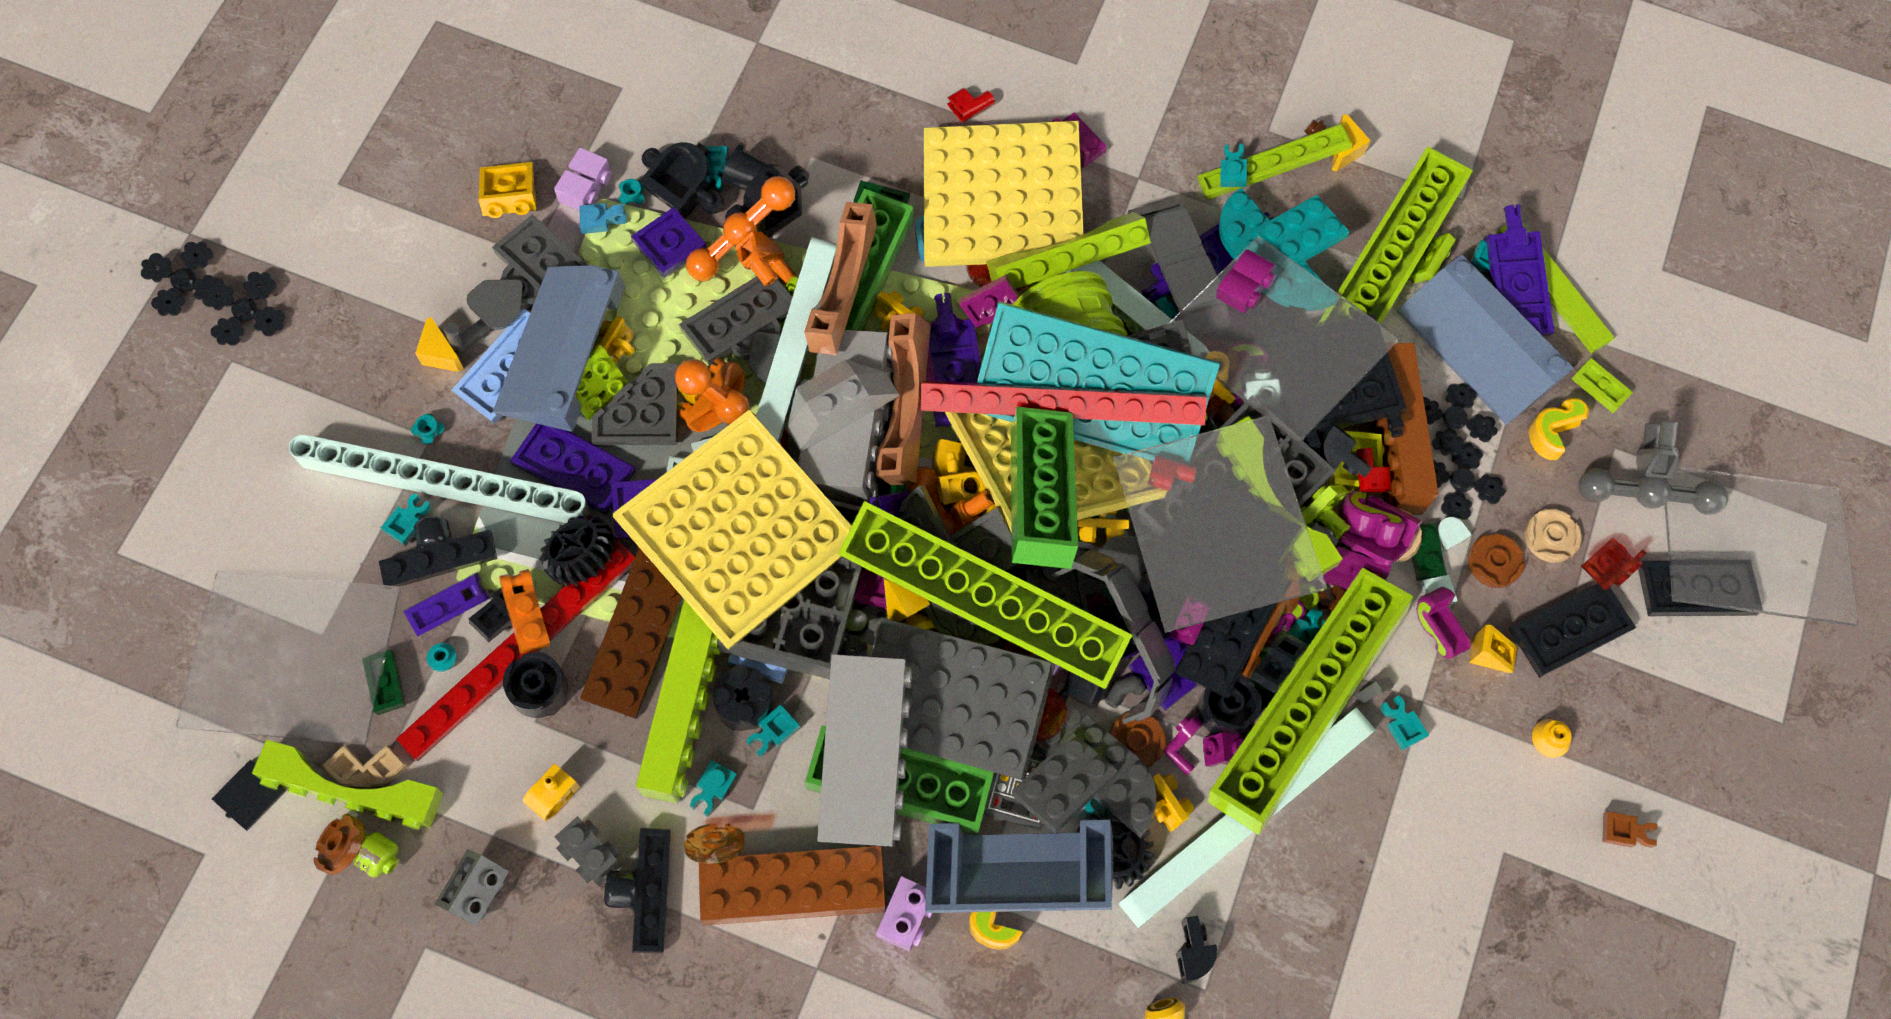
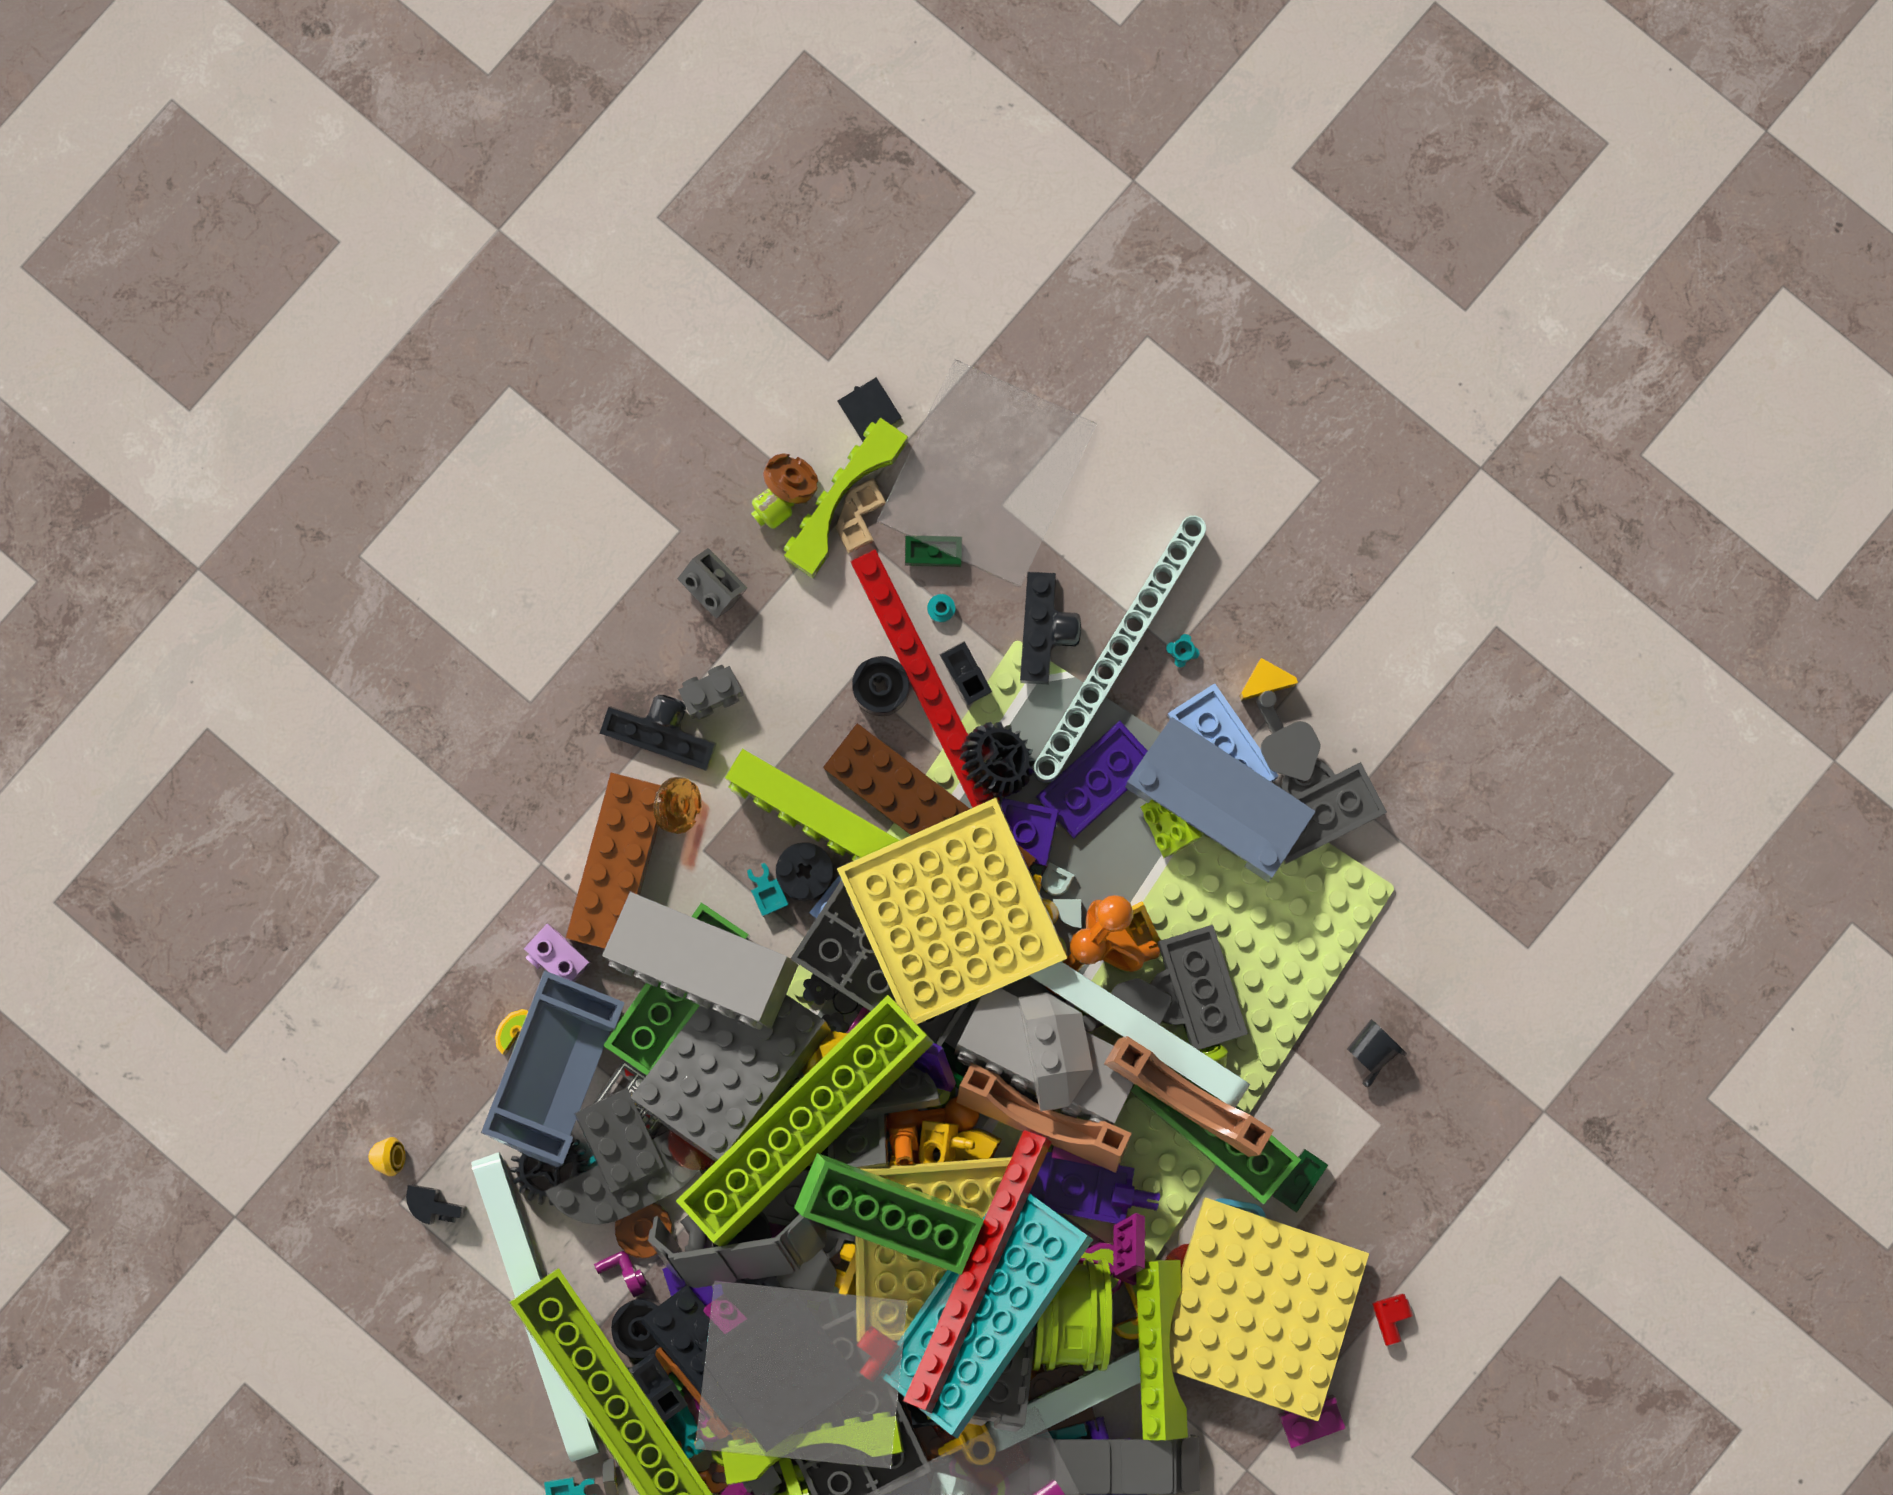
camera: 115 degrees right, 15 degrees up
black plant [141,242,224,316] -> none
black plant [202,271,285,346] -> none
teal plate [380,493,432,546] -> none
dark purple plate [403,572,491,637] -> none
yellow plate [478,162,536,218] -> none
orange plate [499,569,550,654] -> none
yellow piece [523,763,580,821] -> none
lavender piece [554,148,612,211] -> none
dark azure plate [579,203,627,234] -> none
dark grey plate [592,363,678,445] -> none
yellow hips [593,316,635,363] -> none
teal plate [618,179,645,205] -> none
dark purple plate [631,207,707,278] -> none
black piece [639,142,724,219] -> none
orange connector [686,176,797,287] -> none
teal plate [690,760,738,817] -> none
teal plate [705,146,729,192] -> none
black piece [725,165,809,237] -> none
yellow hips [872,291,924,332] -> none
yellow hips [1152,773,1194,832] -> none
magenta bracket [1203,732,1247,767] -> none

